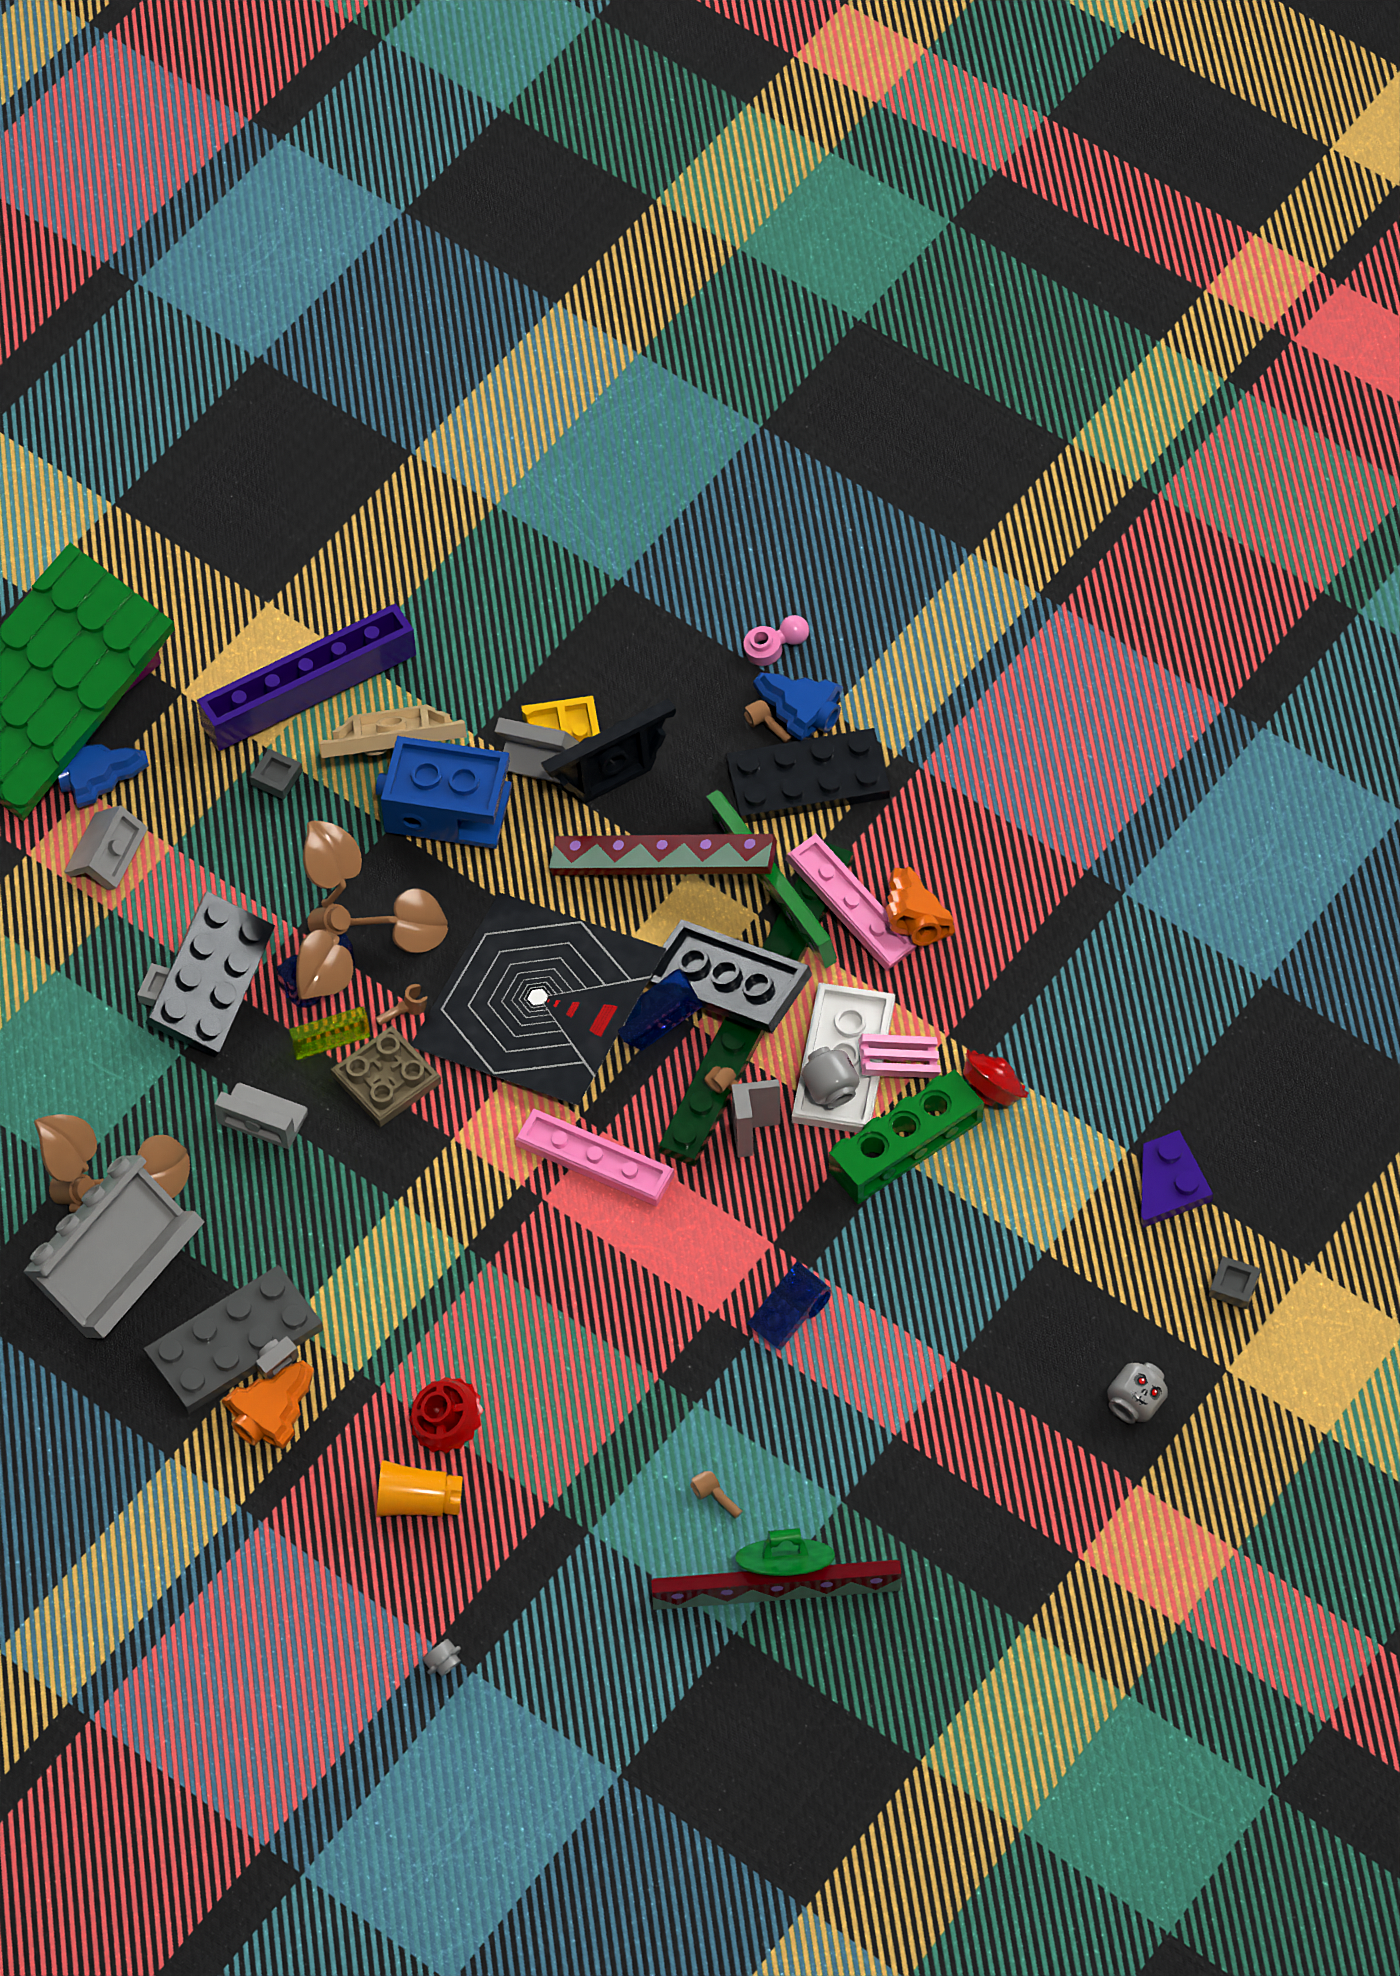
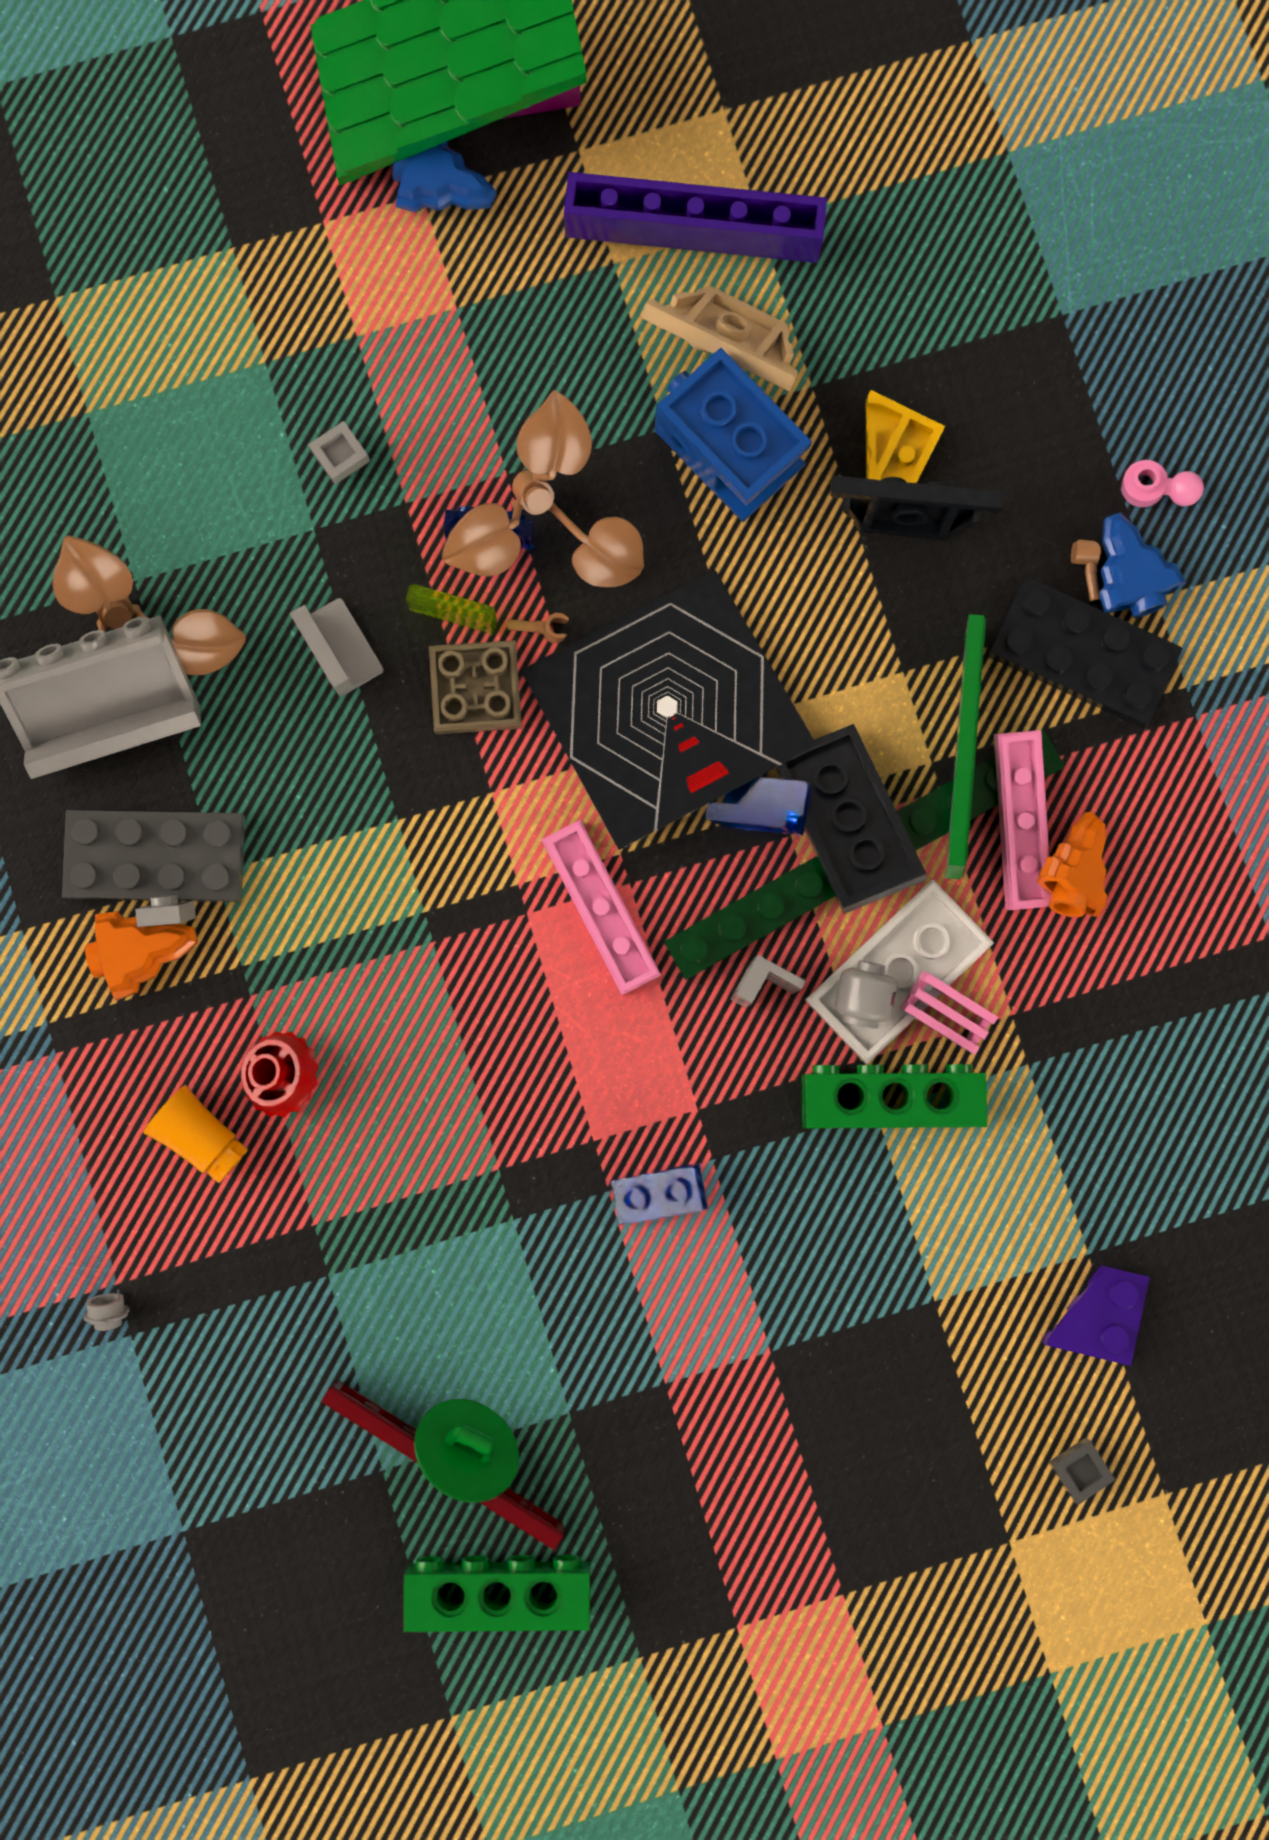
camera: 30 degrees right, 25 degrees up
light grey panel [64,805,148,890] -> none
plate [145,891,275,1058] -> none
dark grey plate [250,749,303,799] -> none
light grey panel [495,717,580,784] -> none
tile [549,834,777,875] -> none
medium nougat hand [690,1471,743,1518] -> none
medium nougat hand [704,1066,738,1093] -> none
red piece [963,1050,1029,1106] -> none
light grey head [1107,1363,1168,1424] -> none
none -> green brick [404,1554,590,1632]

